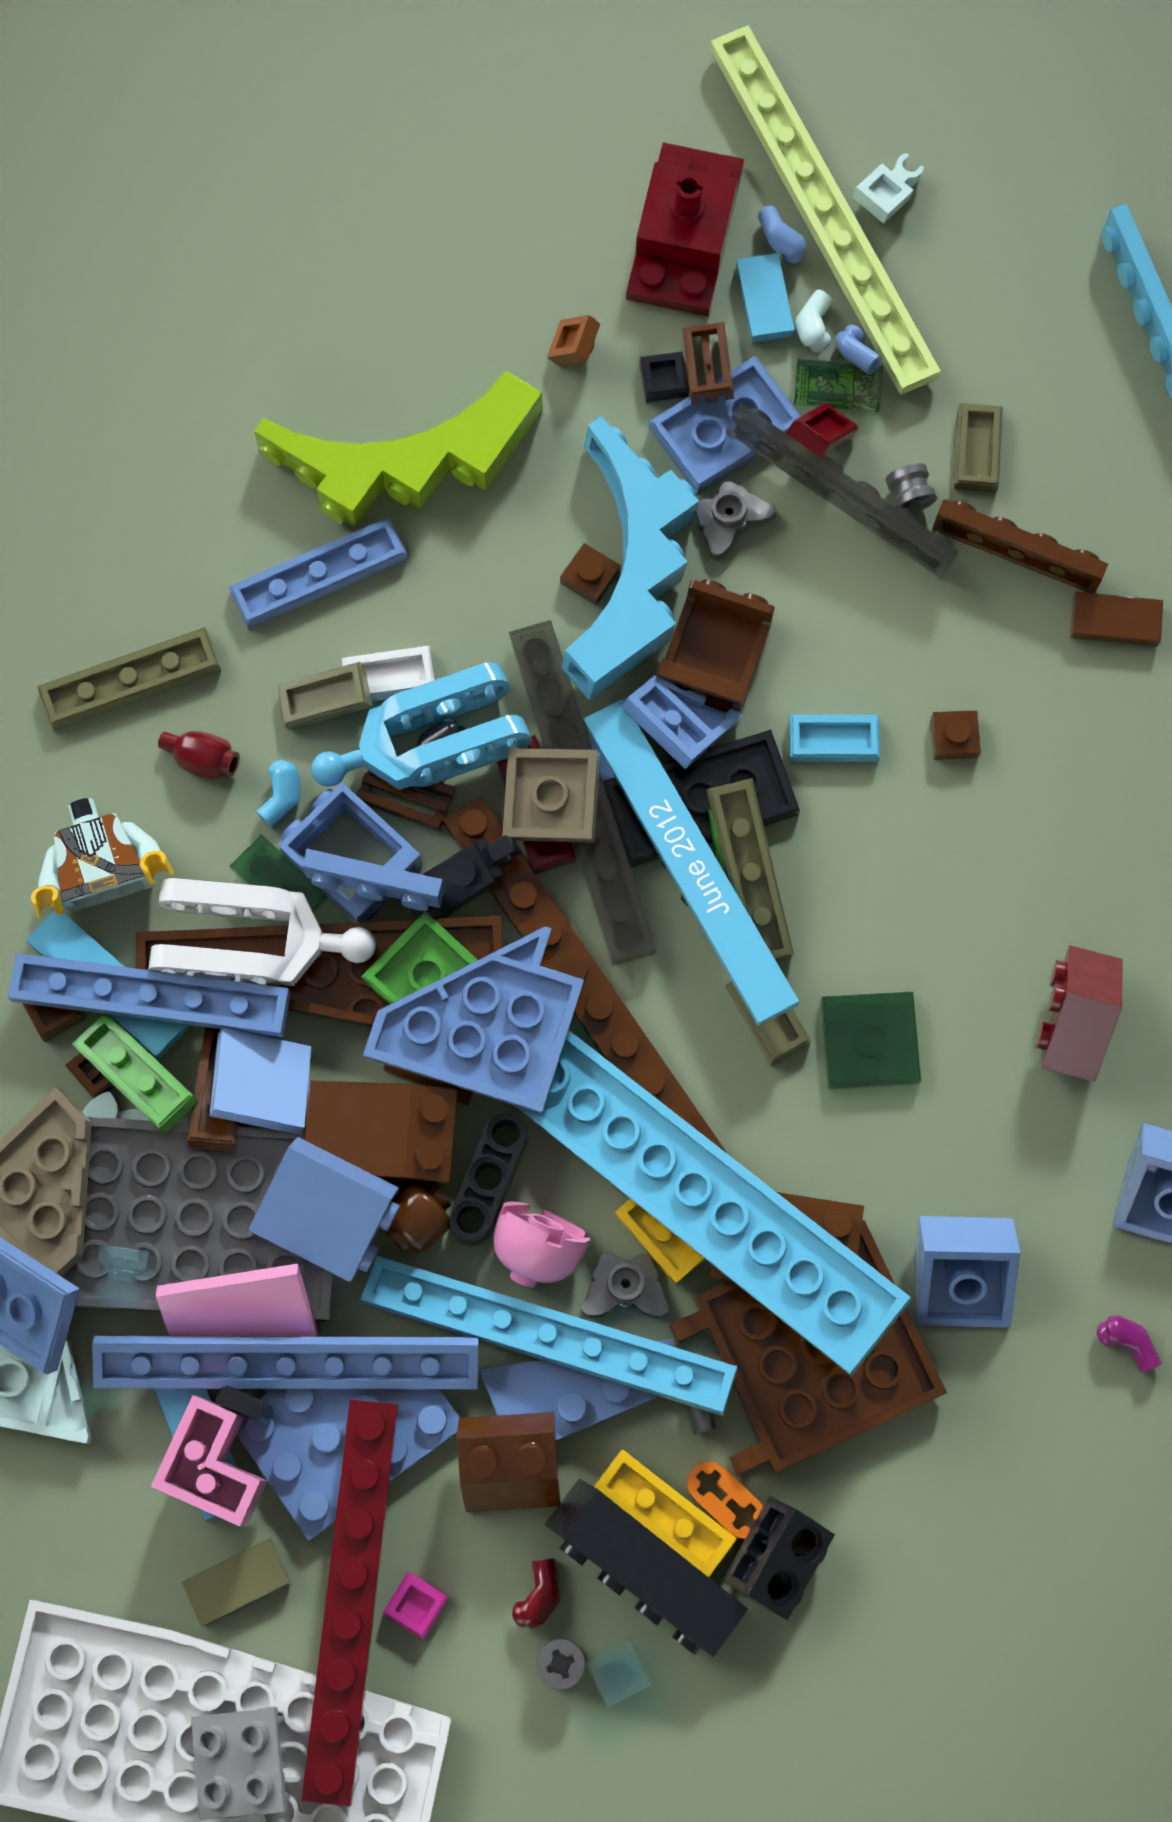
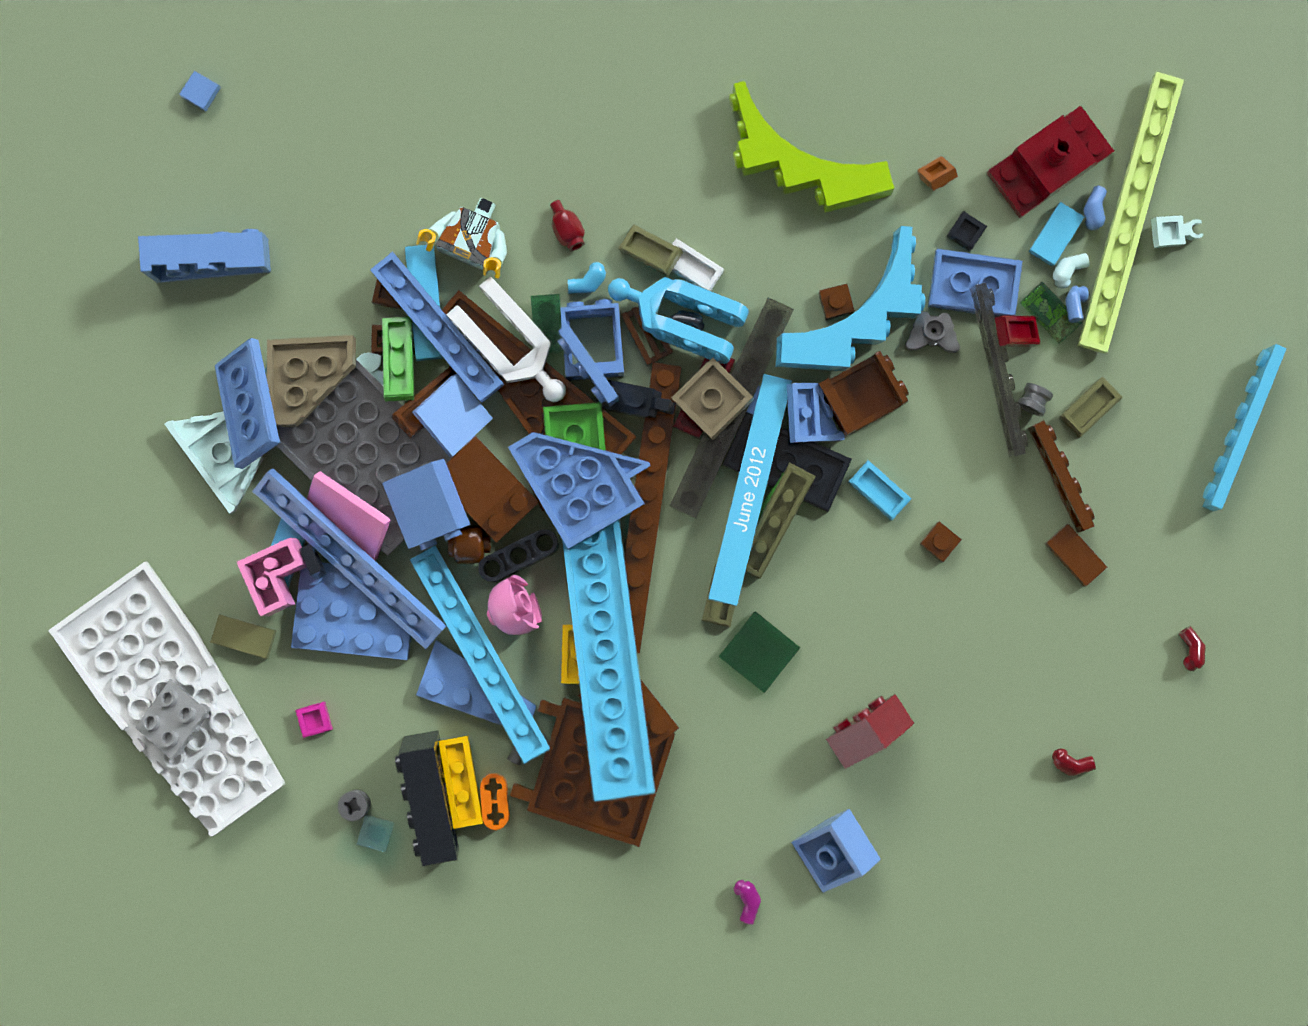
camera: 45 degrees right, 10 degrees up
olive tile [37,627,221,731] -> none
clear light blue plate [97,1244,152,1282] -> none
medium blue tile [229,517,408,629] -> none
dark red plate [301,1399,399,1807] -> none
reddish brown slope [456,1412,561,1512] -> none
dark red arm [512,1558,560,1629] -> none
flat silver animal [582,1253,670,1318] -> none
reddish brown tile [682,322,735,405] -> none
black brick [722,1496,835,1621] -> none
medium blue slope [915,1216,1020,1328] -> none

